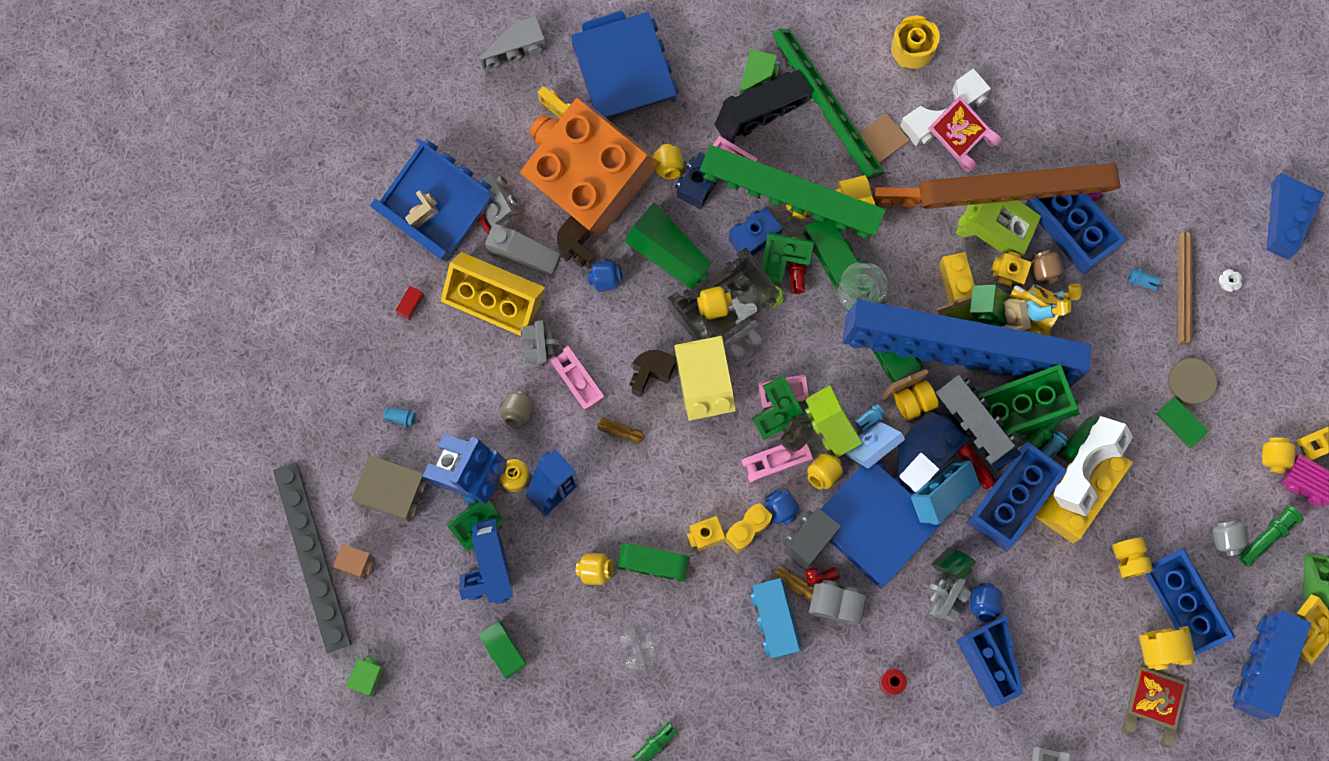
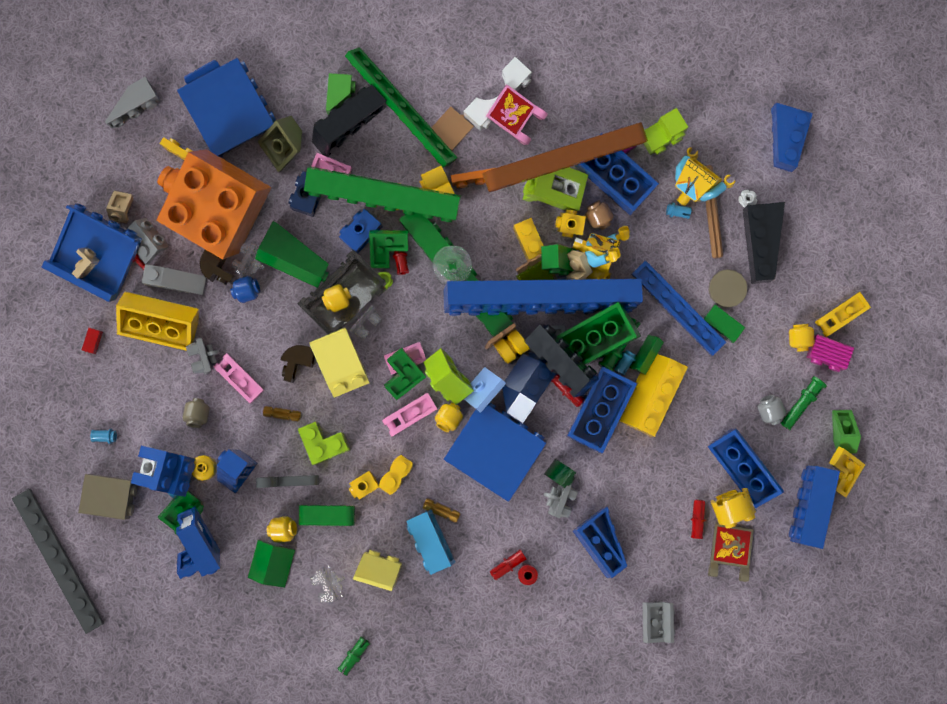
camera: 10 degrees left, 10 degrees up
nougat brick [333,544,375,580] -> none
bright green brick [346,656,384,697] -> none
green slope [479,621,527,679] -> none
yellow head [653,144,685,180] -> none
blue head [764,488,799,525] -> none
clear smoke gear [781,414,812,452] -> none
dark grey brick [784,507,841,570] -> none
red arm [805,567,840,585] -> none
light grey brick [809,580,866,625] -> none
dark azure pin [854,404,886,432] -> none
yellow brick [891,15,940,69] -> none
dark azure brick [911,461,980,525] -> none
blue head [970,583,1003,621] -> none
white arch [1053,416,1133,517] -> none
yellow wheel [1112,537,1154,579] -> none
none -> tan bracket [106,191,133,223]
none -> green slope [248,540,295,588]
none -> dark grey beam [256,475,319,488]
none -> olive slope [258,116,302,172]
none -> lime brick [298,422,350,465]
none -> light yellow slope [353,550,402,591]
none -> red axle [490,549,527,580]
none -> blue plate [631,260,726,356]
none -> lime brick [643,108,688,155]
none -> torso [675,147,735,206]
none -> red axle [690,500,706,539]
none -> black wedge [743,202,785,284]

